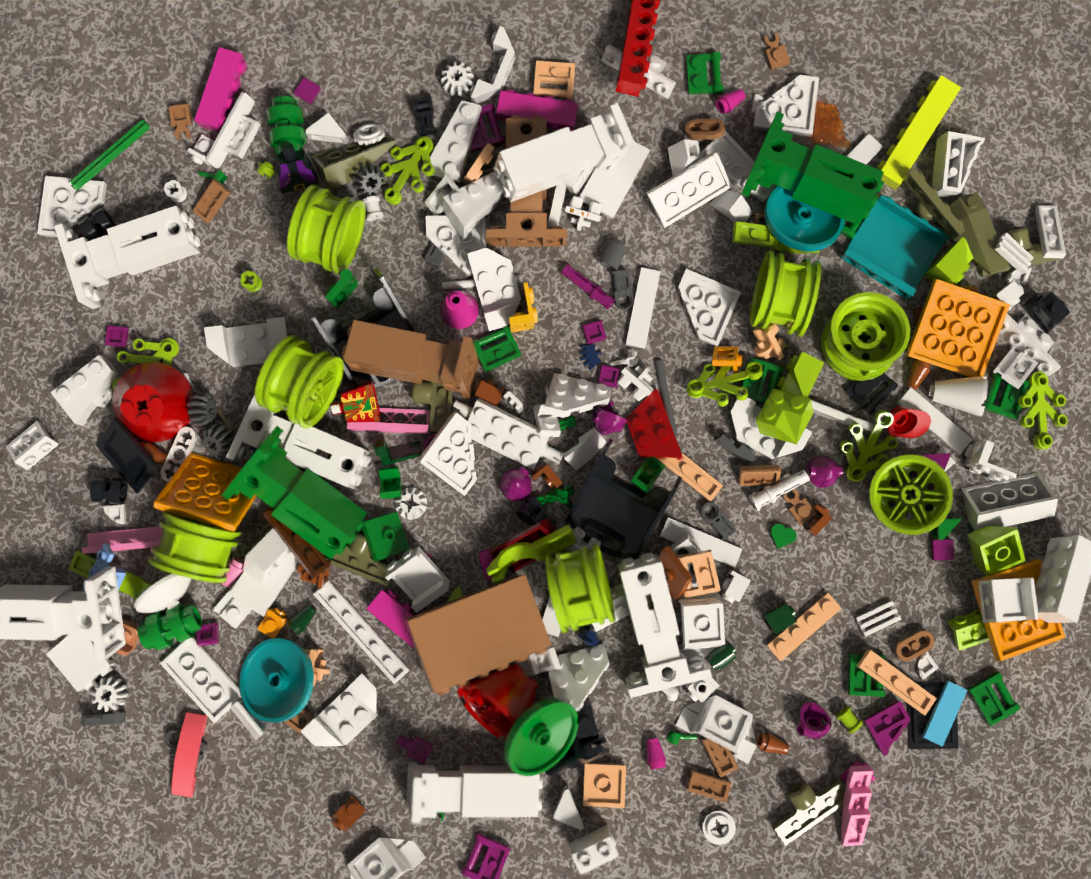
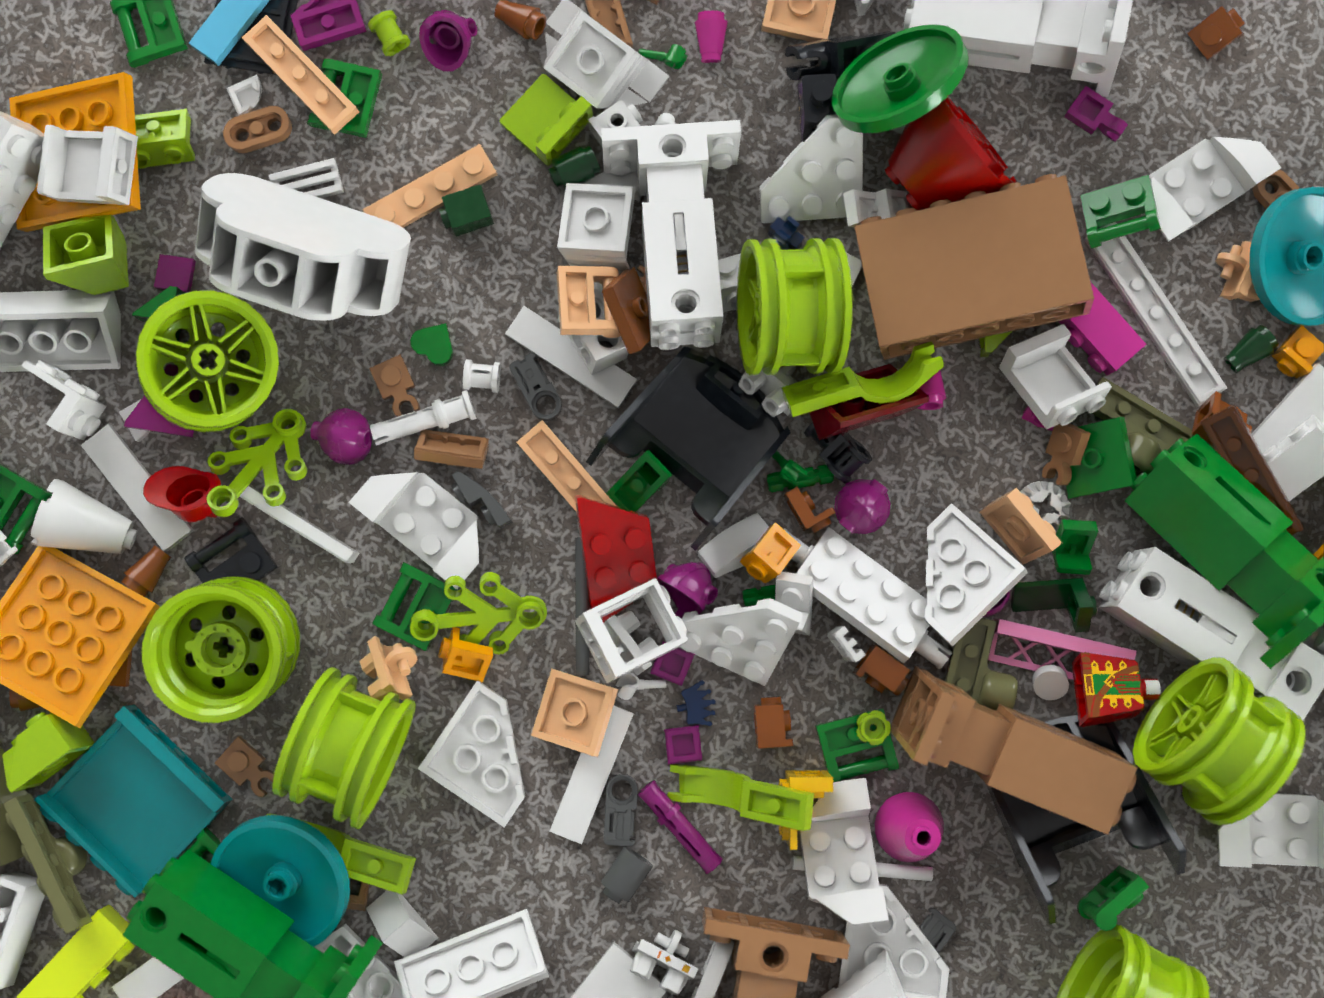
camera: 170 degrees left, 0 degrees up
lime bush [240,271,262,292] -> none
white brick [722,570,751,603] -> none
lime slope [756,388,814,445] -> none
lime slope [777,352,824,398] -> none
dark orange bracket [806,504,832,536] -> none
none -> white brick [195,173,411,321]
none -> medium nougat plate [215,736,275,798]
none -> white bush [463,359,501,393]
none -> lime bracket [500,74,593,167]
none -> light nougat plate [531,669,618,757]
none -> white window [575,578,689,683]
none -> lime piece [667,764,814,831]
none -> light orange bracket [740,522,801,583]
none -> dark orange brick [753,696,793,749]
none -> lime plate [856,710,891,745]
none -> light nougat plate [979,488,1062,565]
none -> white tile [1032,665,1069,700]
none -> medium nougat plate [1042,423,1091,485]
none -> green plate [1080,174,1161,249]

